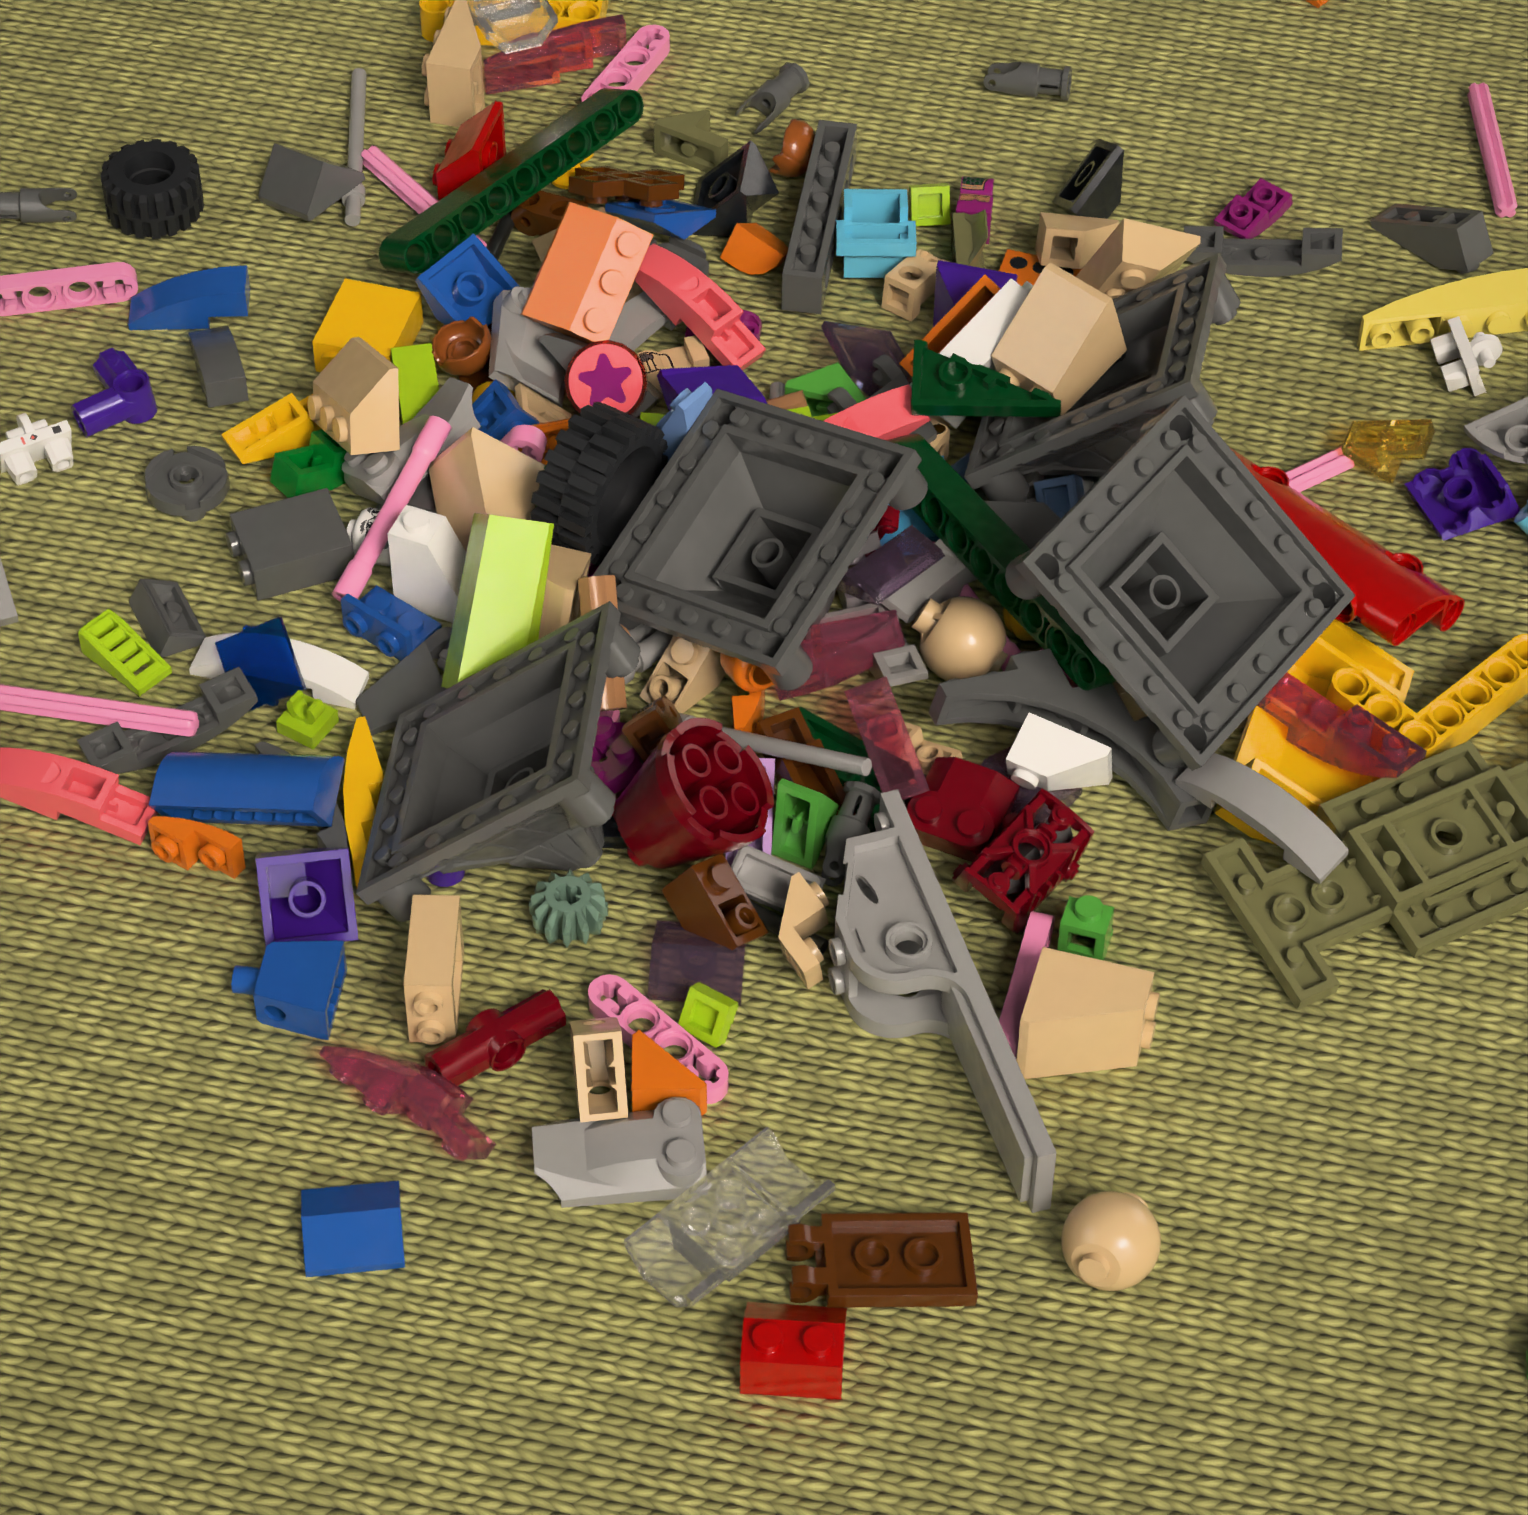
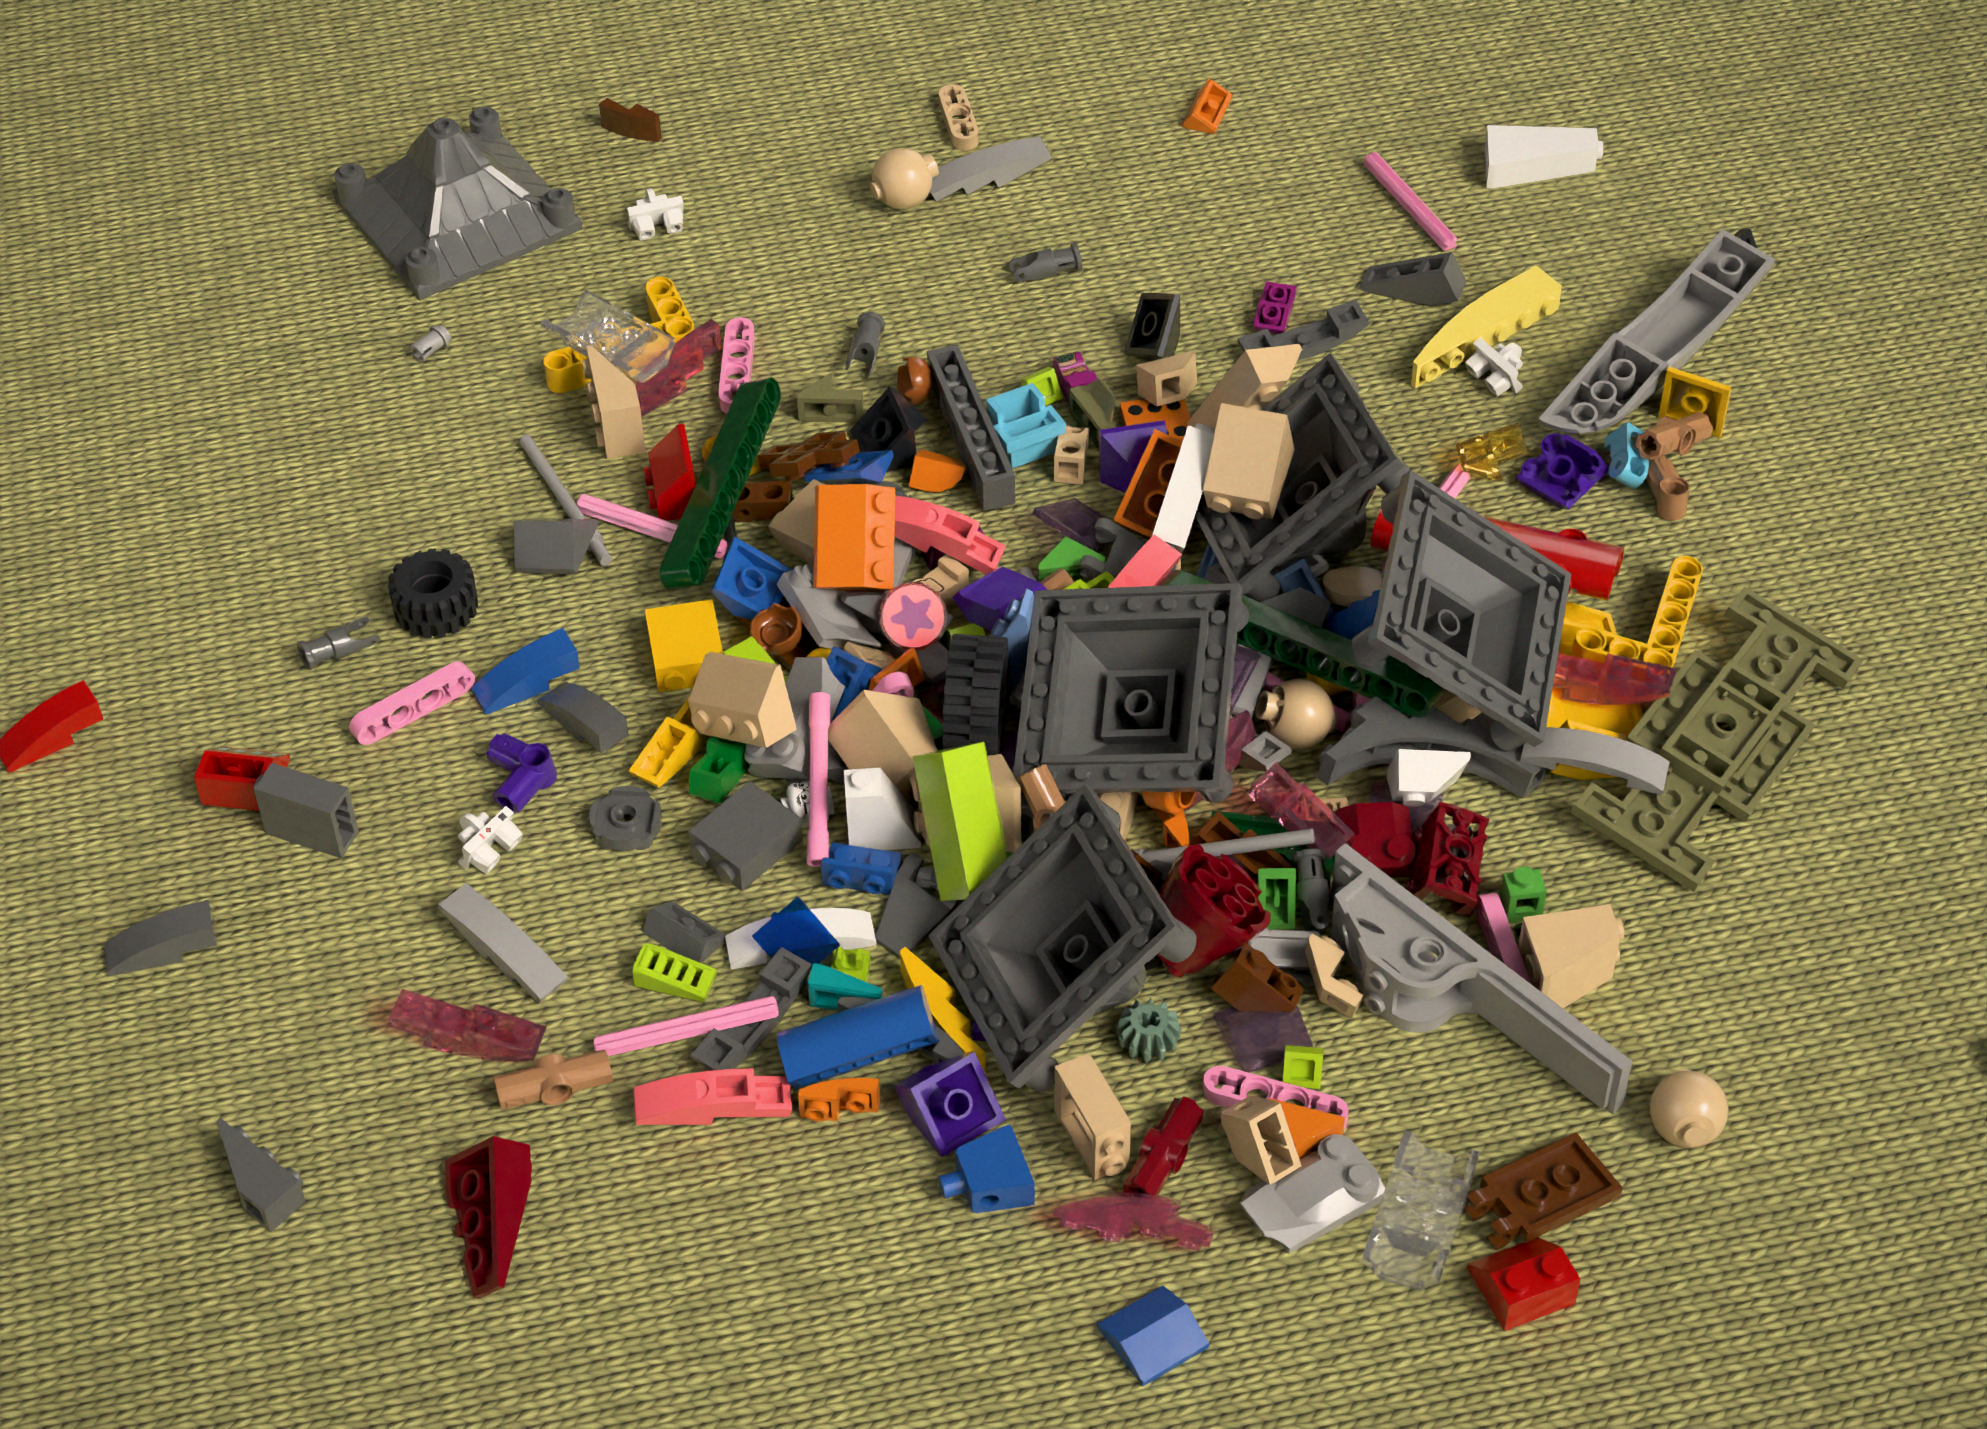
camera: 25 degrees left, 0 degrees up
dark green wing [911,340,1061,417] -> none
none -> teal slope [808,963,883,1011]

